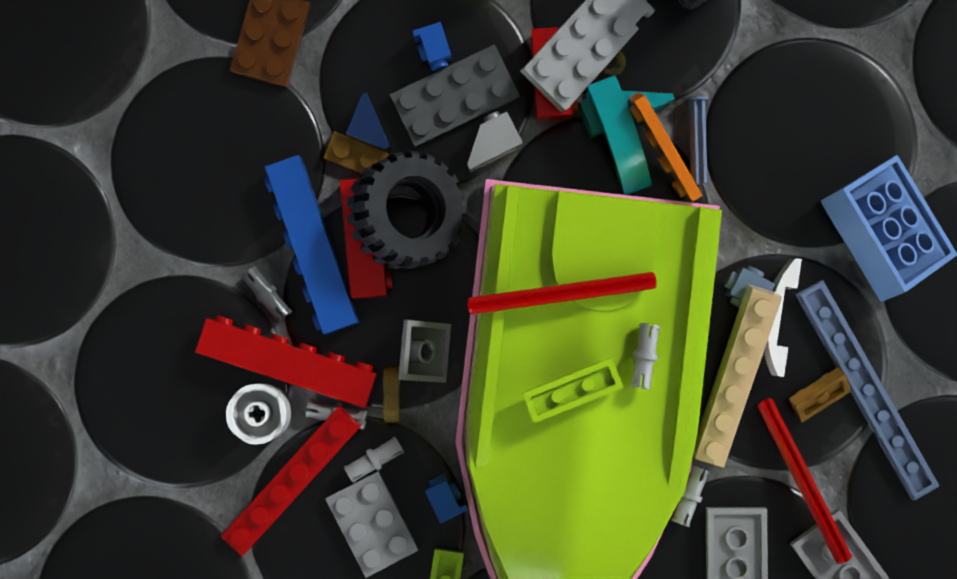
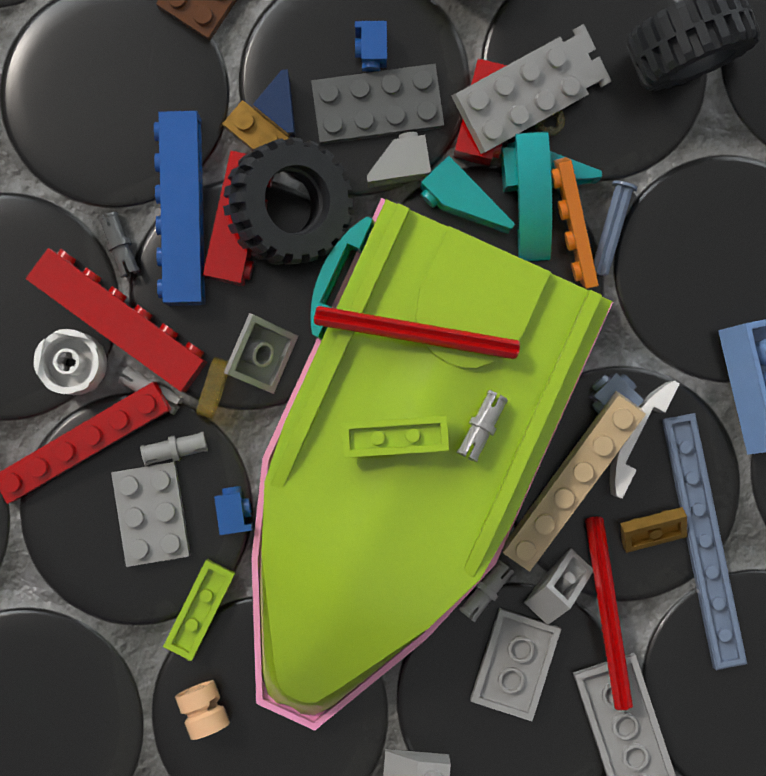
camera: 15 degrees right, 0 degrees up
none -> teal slope [311,217,375,340]
none -> teal slope [420,156,515,234]
none -> light grey slope [524,549,593,625]

